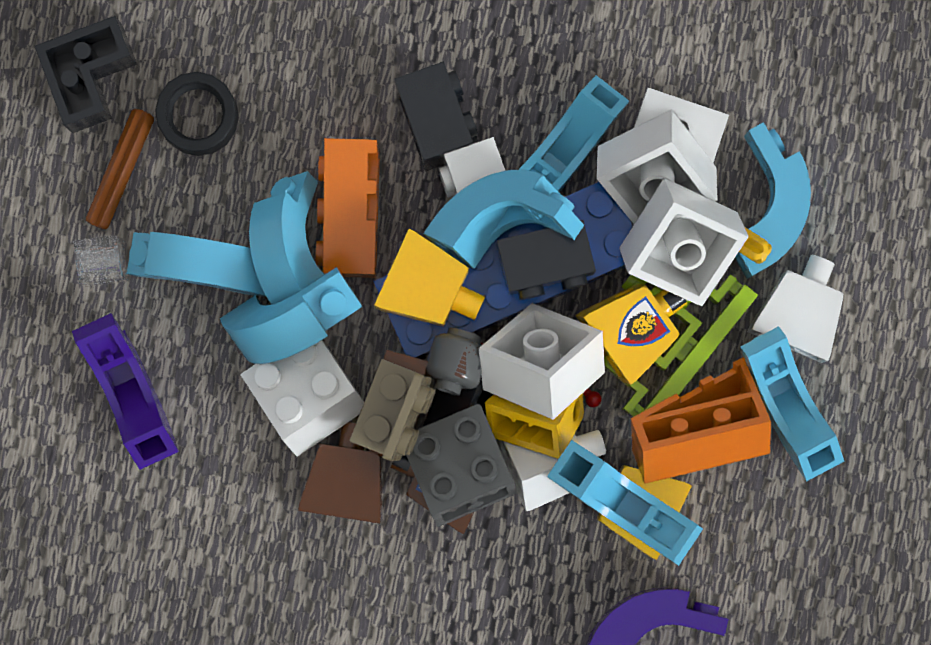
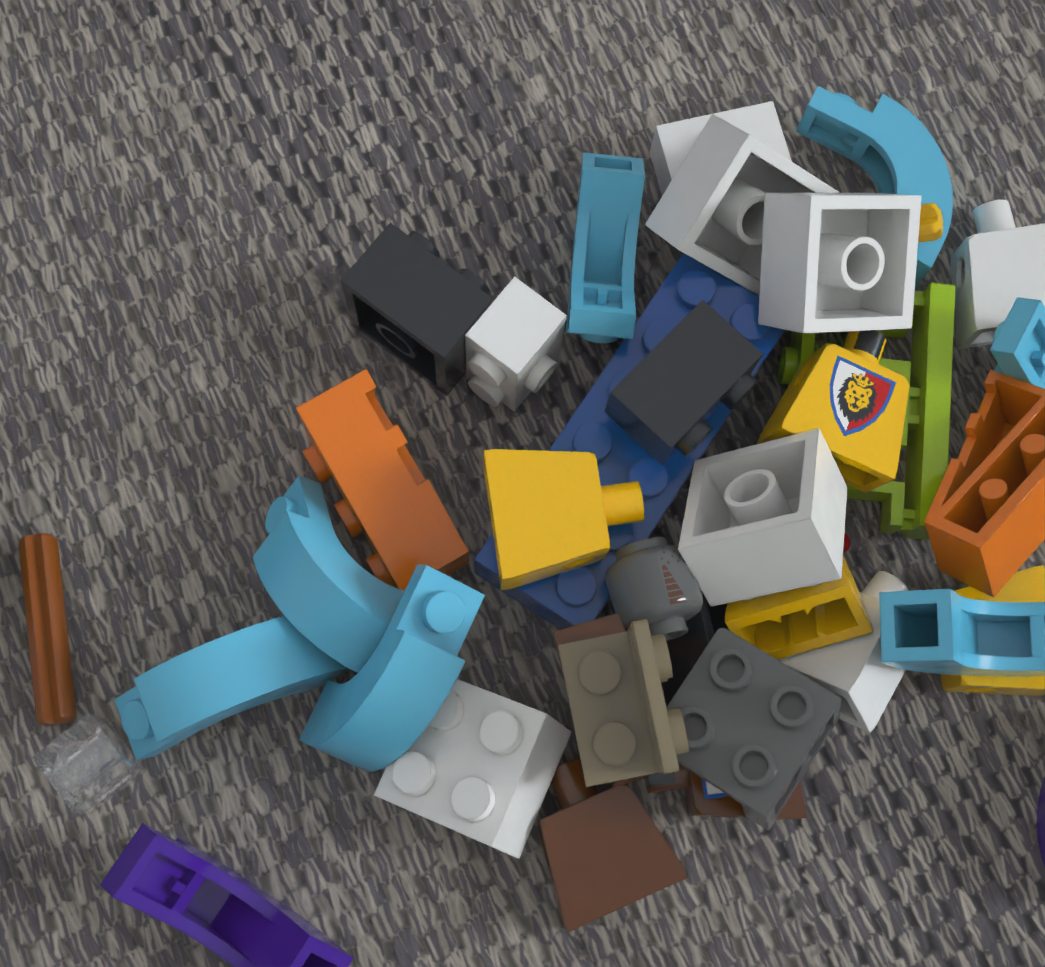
camera: 40 degrees left, 10 degrees down
black tyre [155,72,239,156] -> none
medium azure arch [423,170,584,269] -> none

